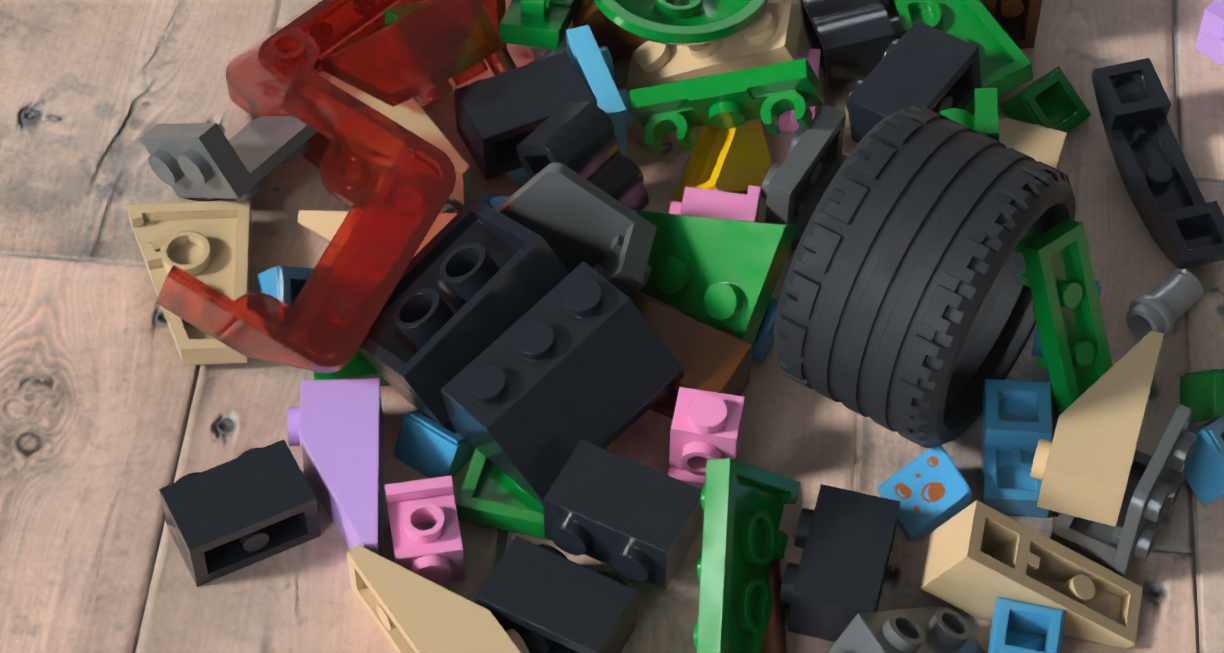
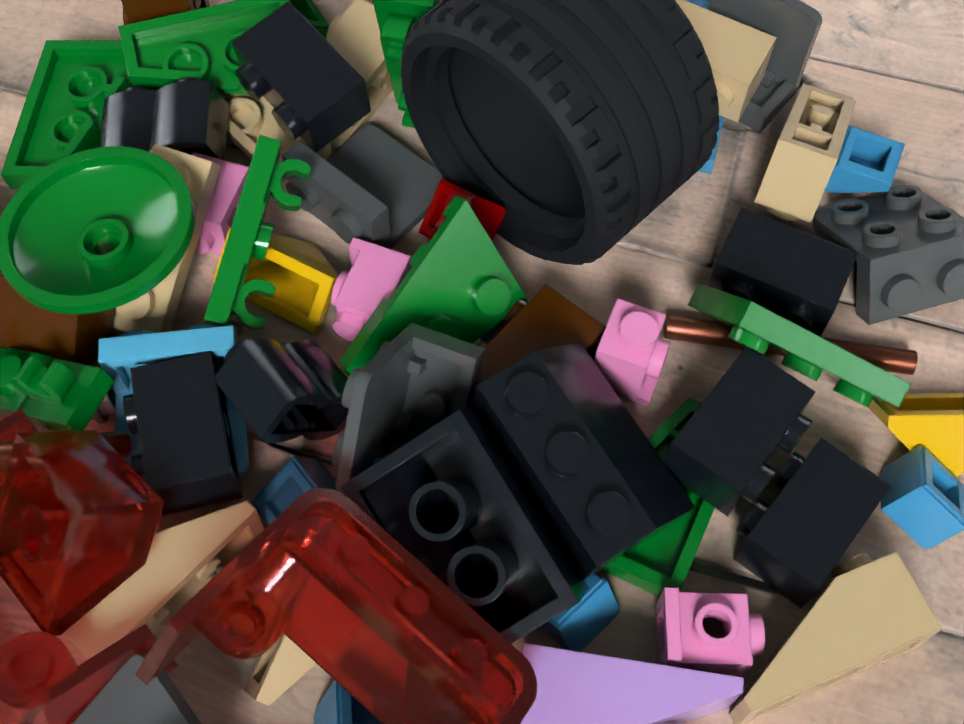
camera: 80 degrees left, 10 degrees up
dark azure slope [877,445,972,542] -> none

